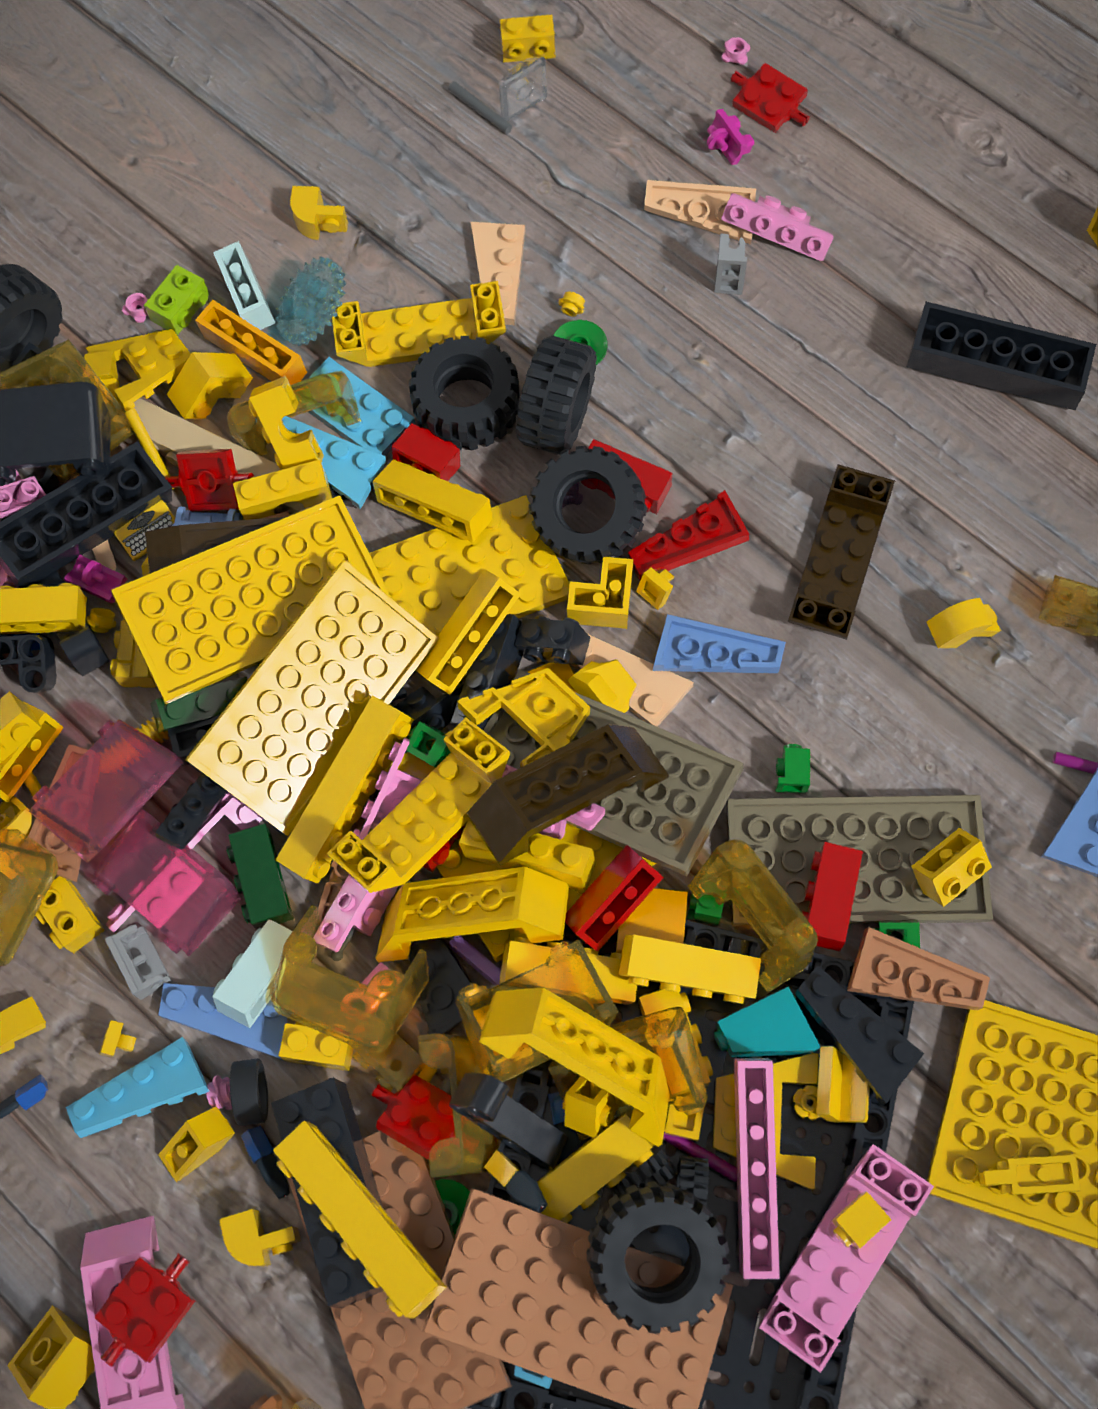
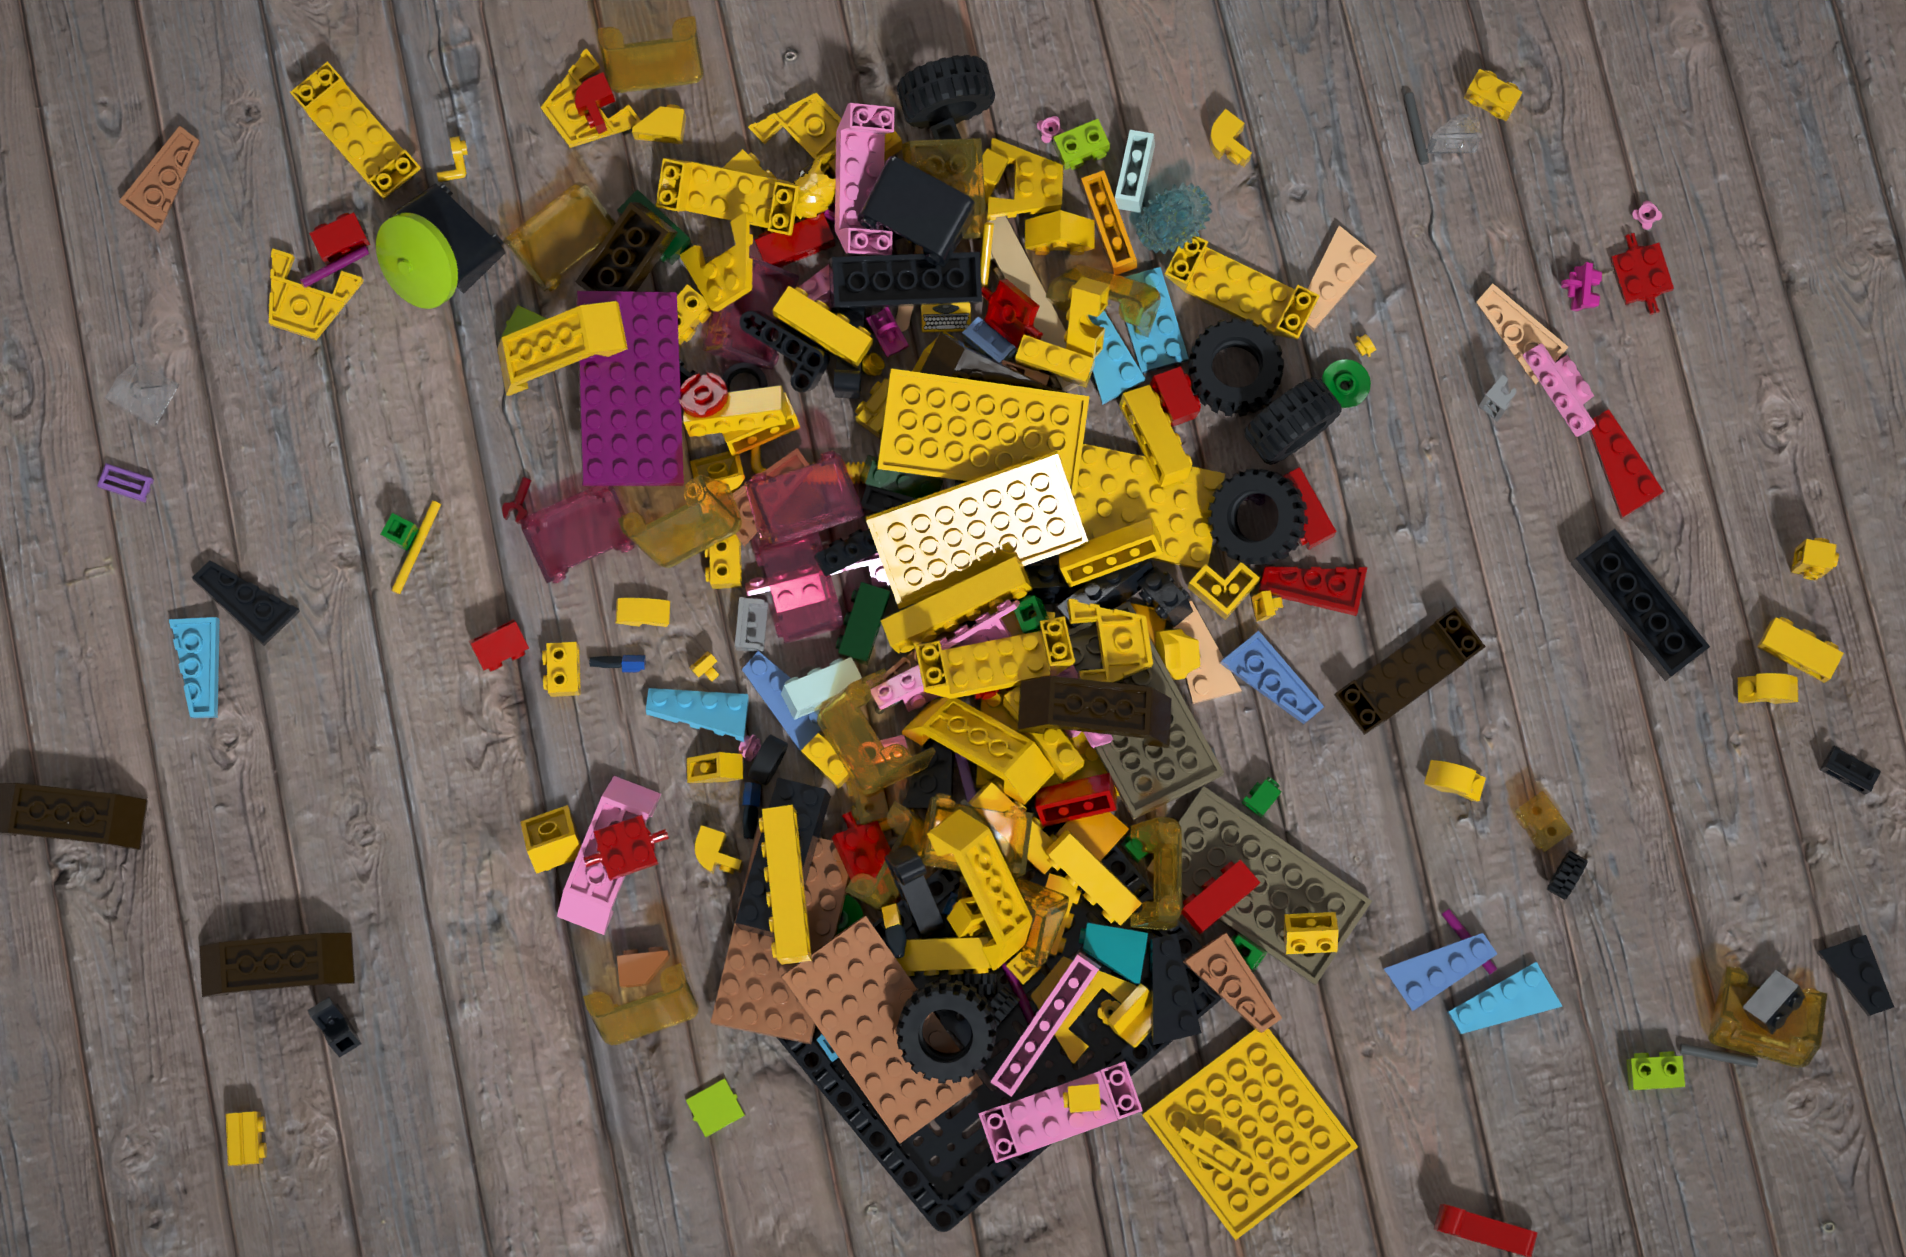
camera: 35 degrees right, 10 degrees up
none -> red wing [1589,409,1664,519]

